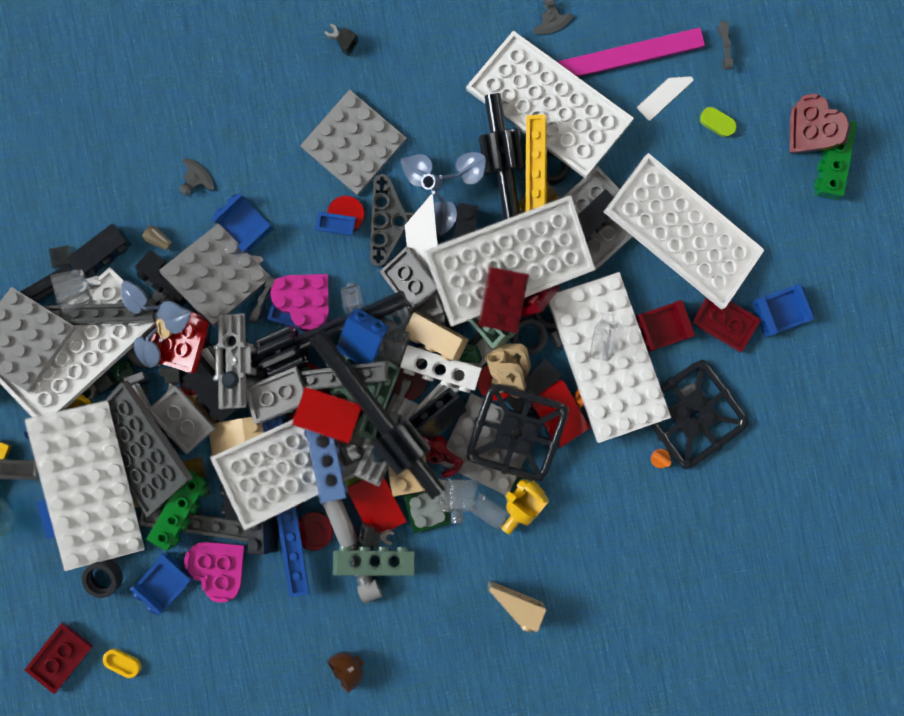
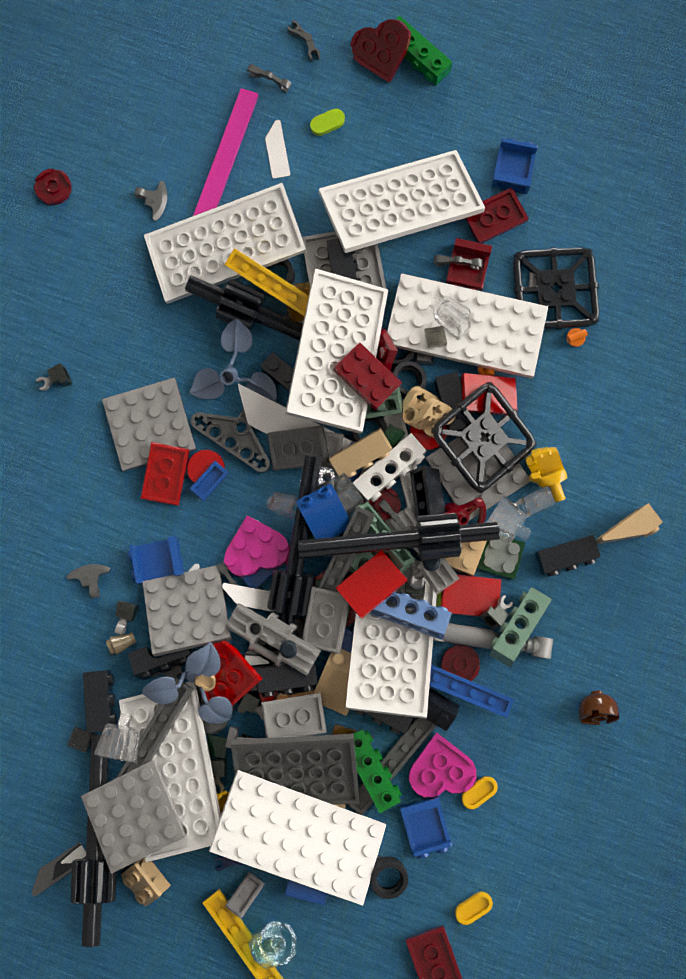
camera: 60 degrees left, 5 degrees down
none -> pearl dark grey piece [115,601,139,635]
none -> red tile [141,442,190,506]
none -> white sticker [223,583,275,612]
none -> dark grey piece [287,20,320,62]
none -> clear smoke tile [424,326,447,349]
none -> dark grey piece [433,255,483,270]
none -> yellow tile [461,776,498,809]
none -> black brick [535,535,601,577]

